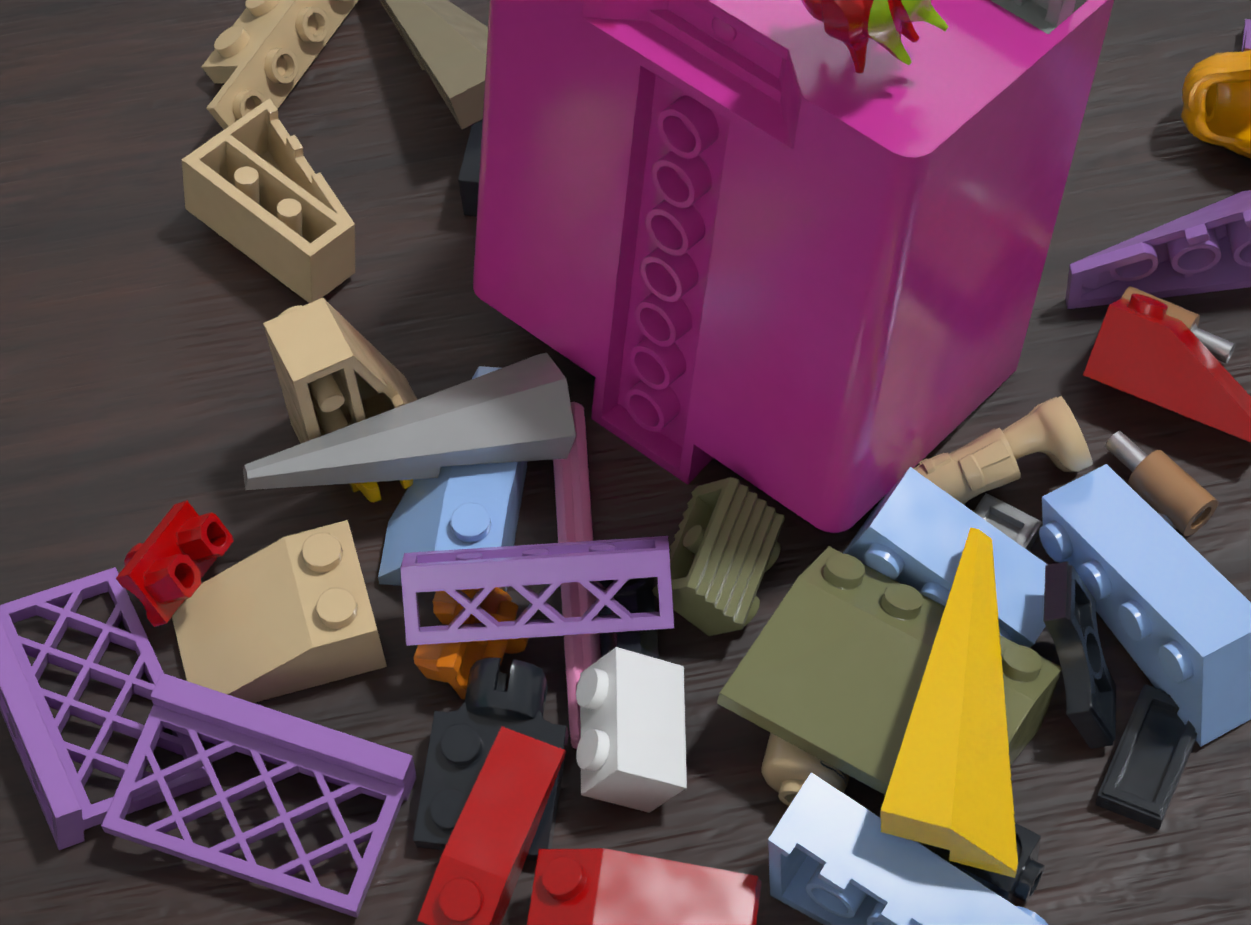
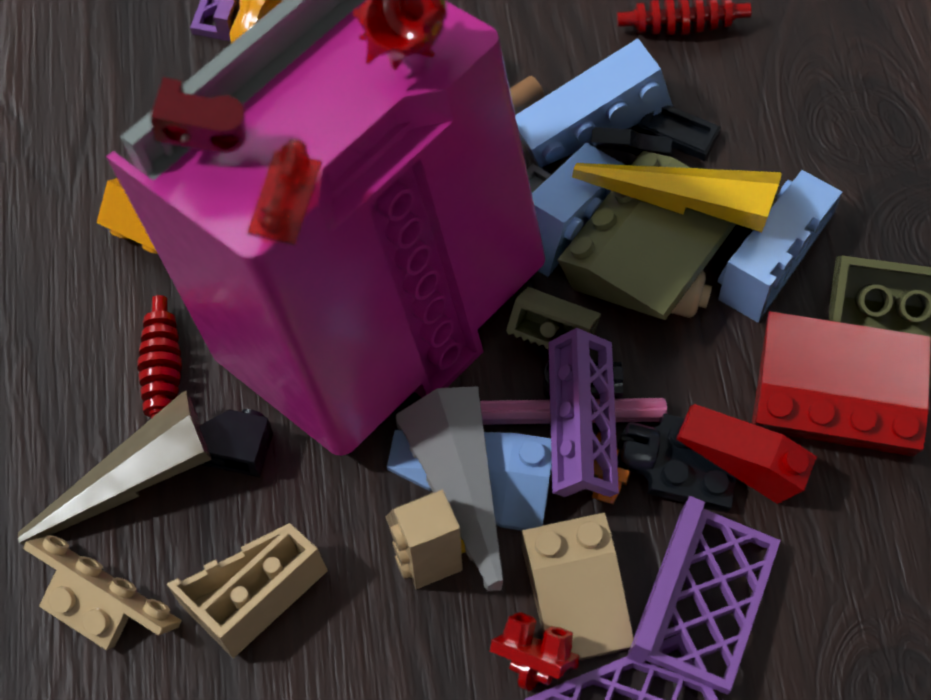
camera: 90 degrees left, 5 degrees up
white brick [576,647,687,813] -> none

